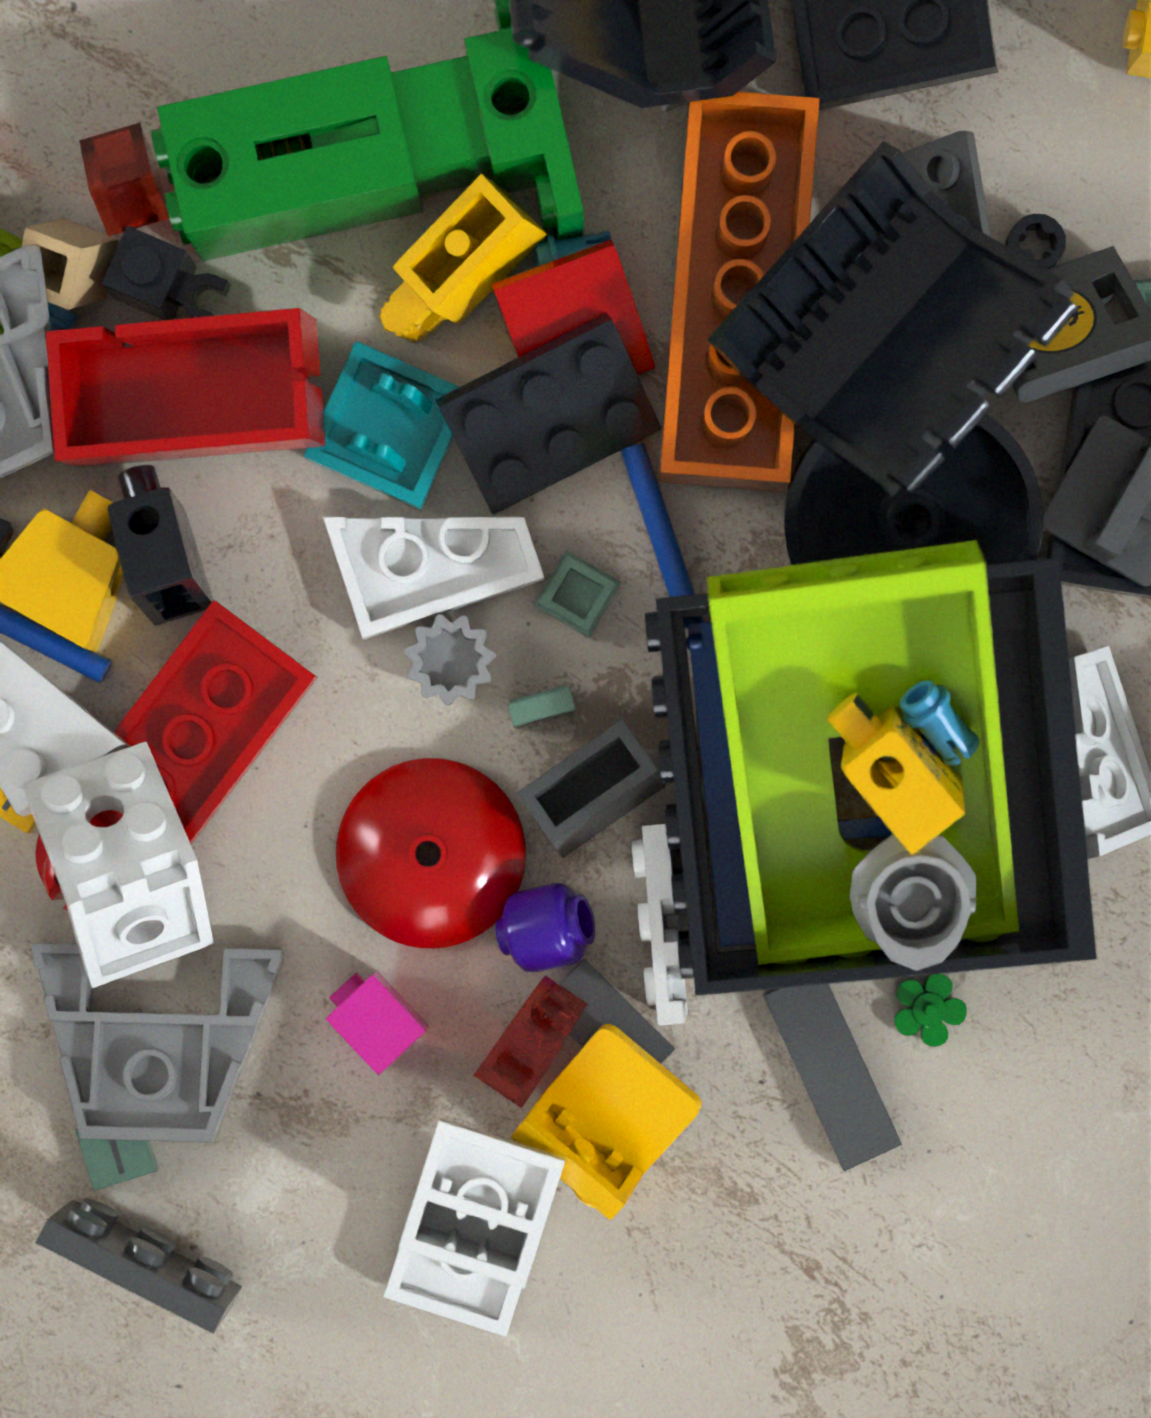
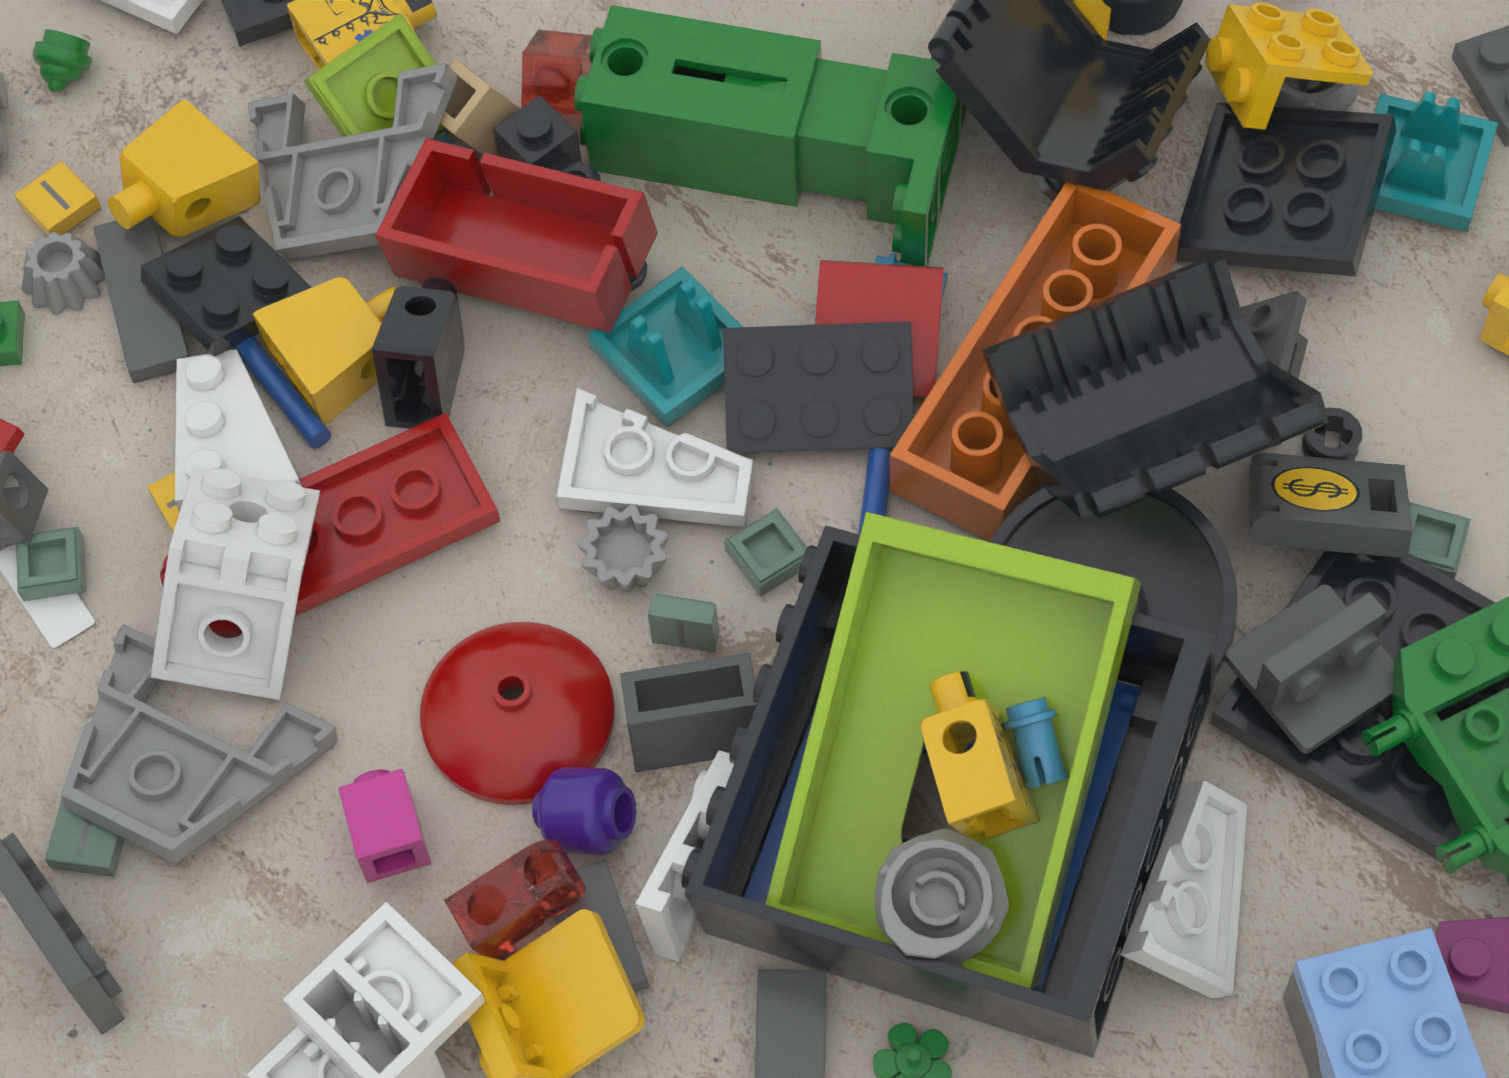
camera: 30 degrees right, 25 degrees down
yellow hinge [378,174,547,344] -> none

